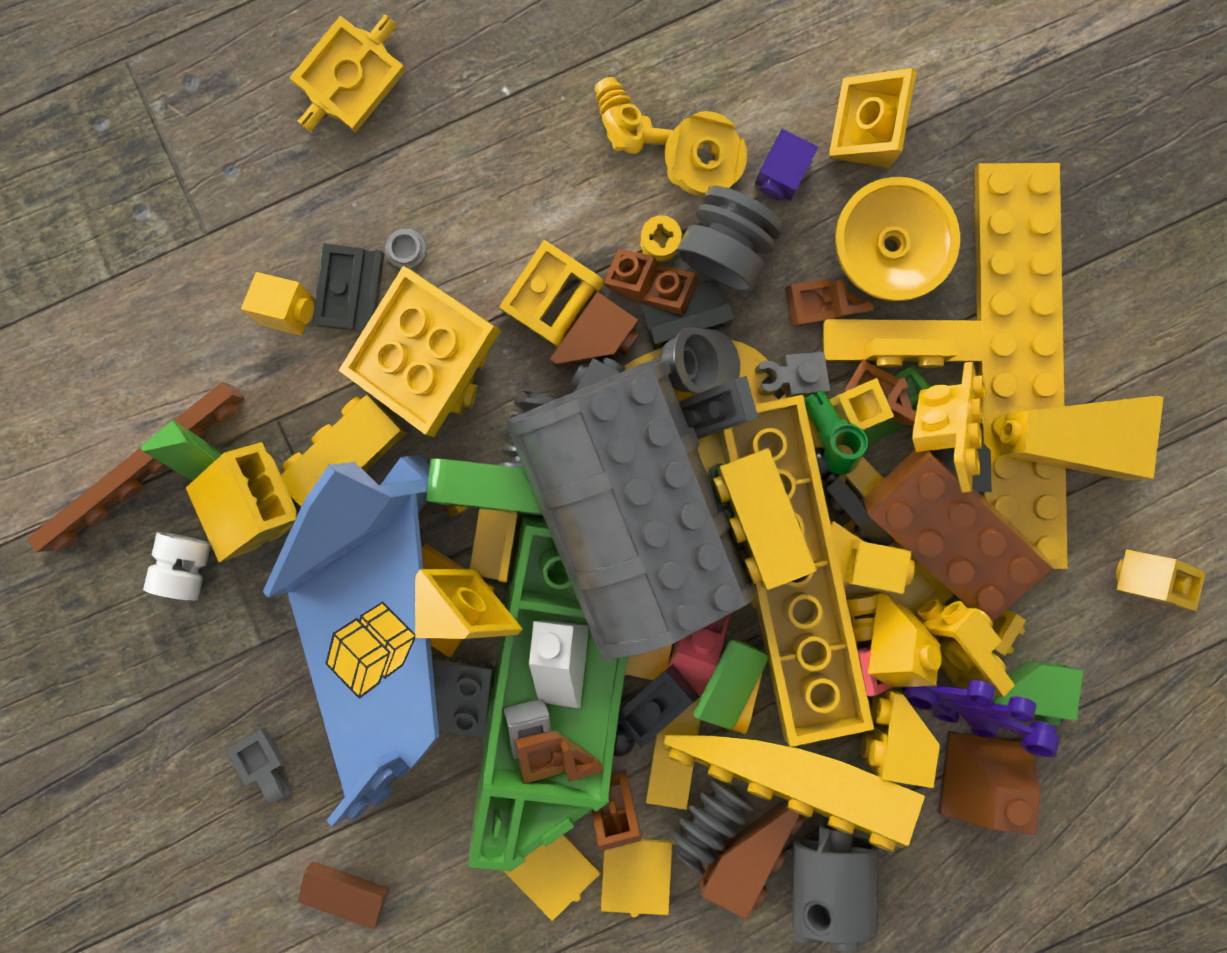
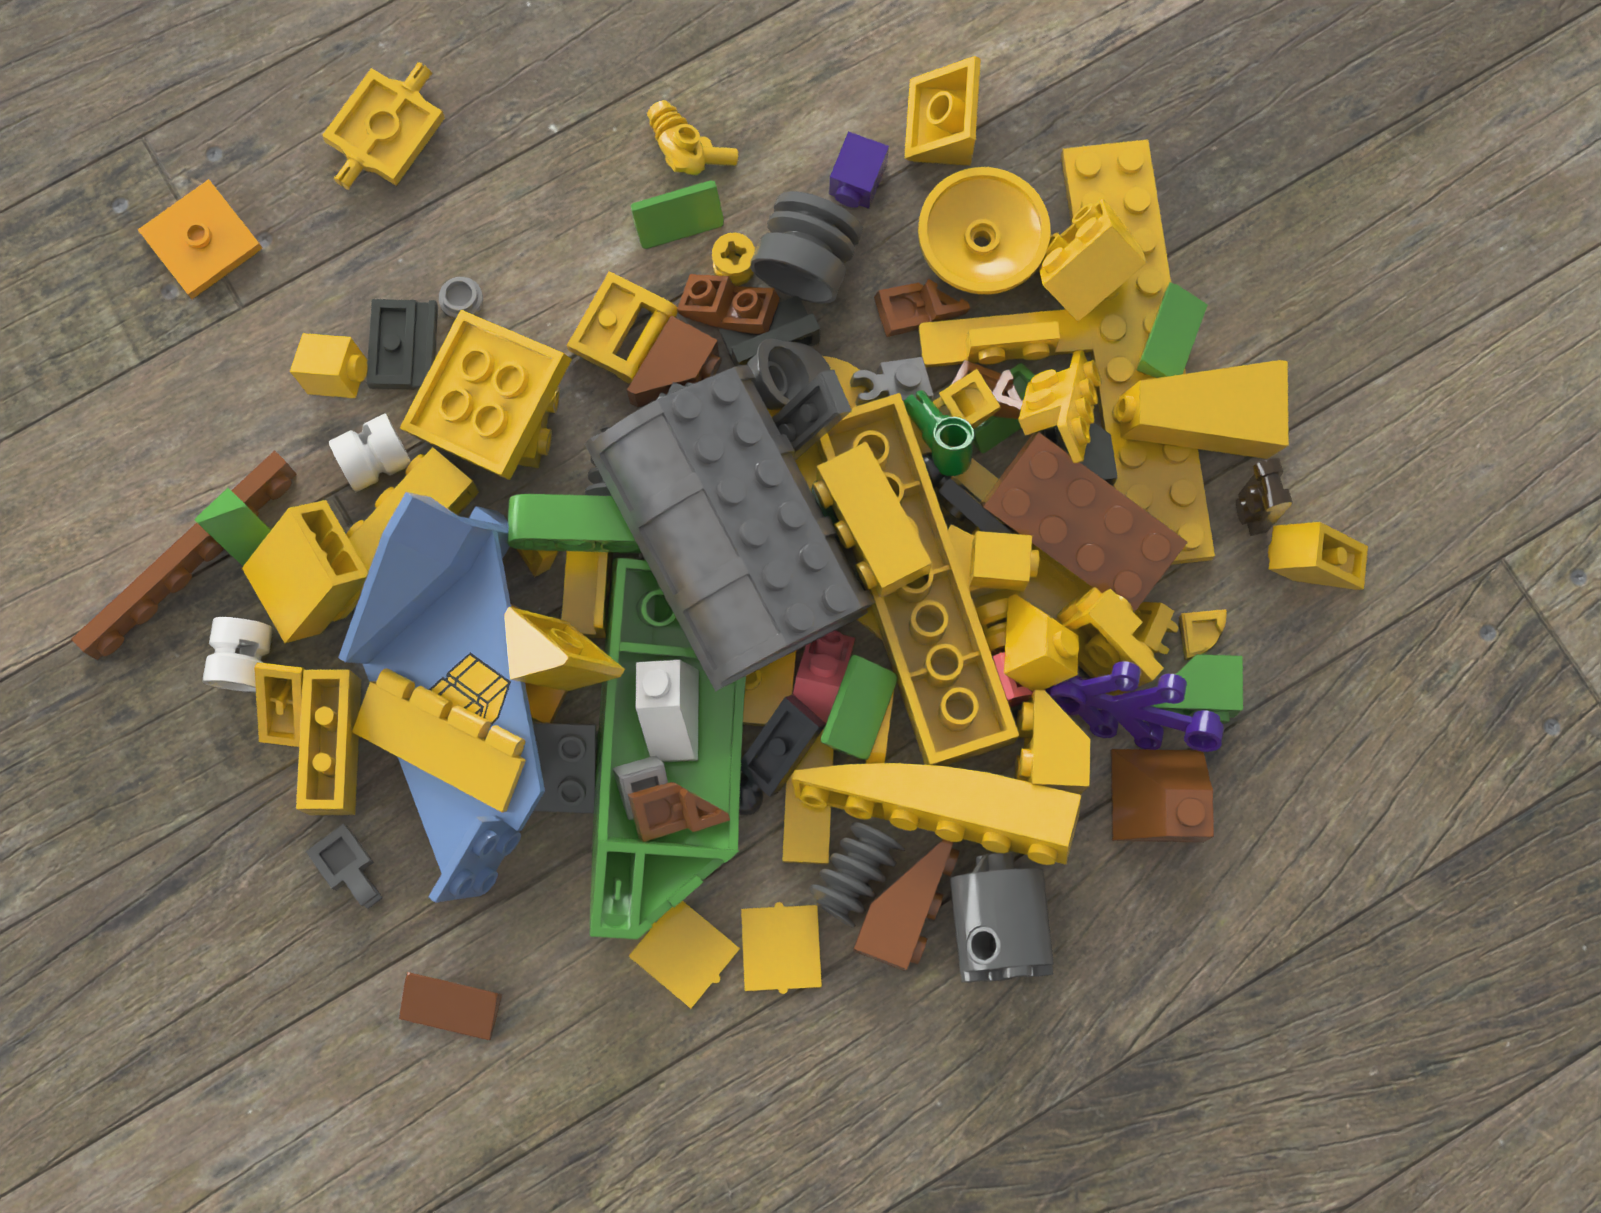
camera: 10 degrees left, 10 degrees down
dark orange slope [592,770,642,852] -> none
yellow plate [665,111,747,197] -> none
none -> light orange plate [138,179,263,299]
none -> yellow slope [254,662,305,747]
none -> yellow brick [296,670,362,815]
none -> white wheel [329,413,411,493]
none -> yellow windscreen [352,668,526,812]
none -> bright green slope [630,180,724,249]
none -> yellow slope [1039,198,1147,322]
none -> bright green slope [1136,282,1208,378]
none -> yellow tile [1179,609,1227,660]
none -> dark brown plate [1236,458,1293,536]

